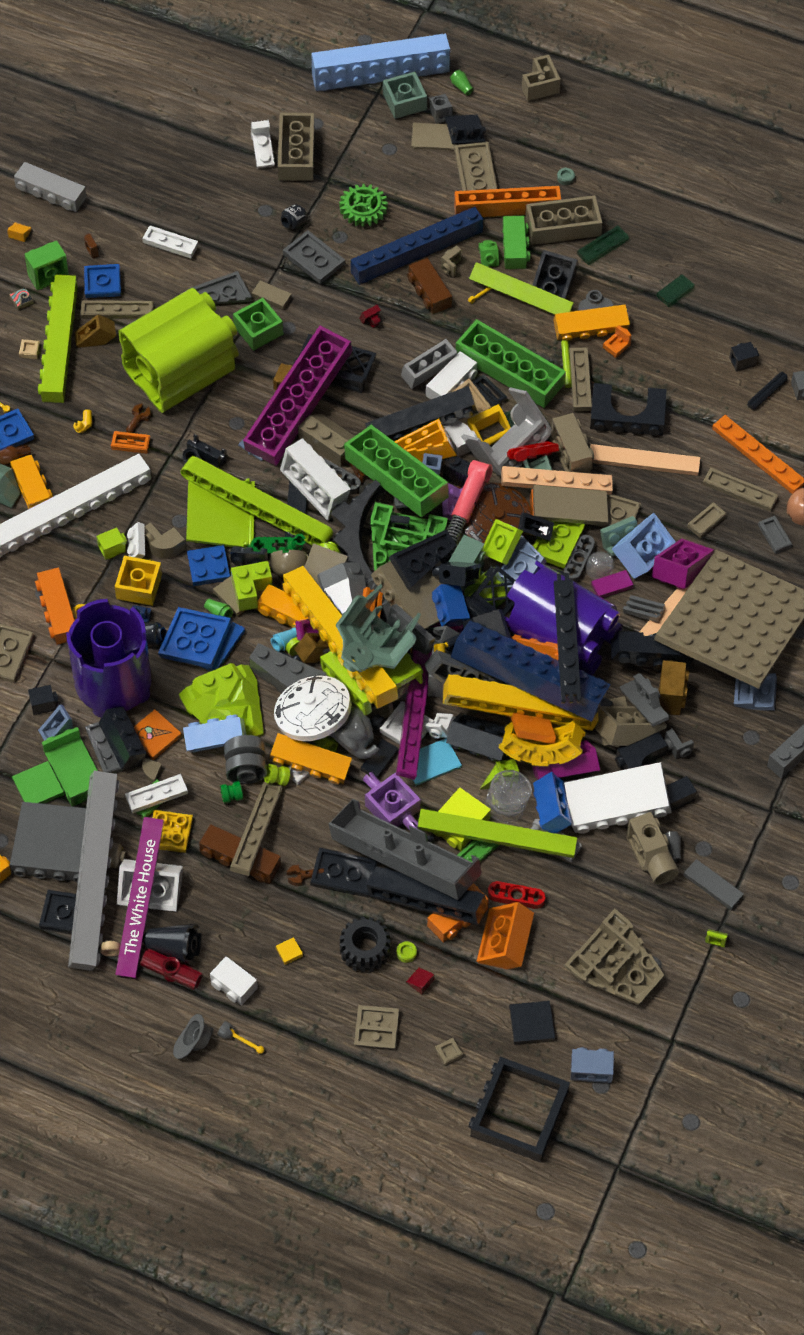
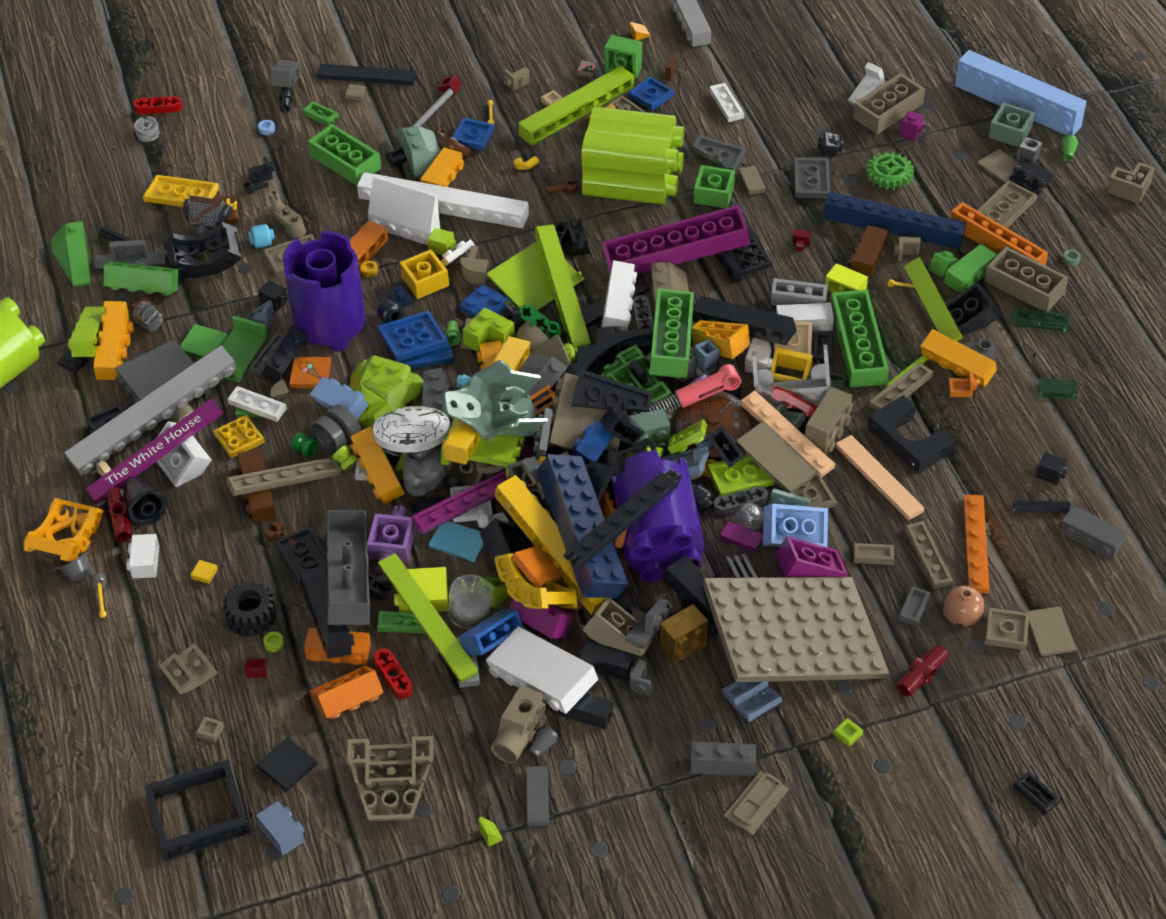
camera: 50 degrees right, 10 degrees down
orange tile [111,431,151,454] -> none
none -> light orange fence [23,498,104,561]
none -> white slope [368,175,440,245]
none -> neon yellow brick [825,264,868,292]
none -> magenta brick [900,111,925,141]

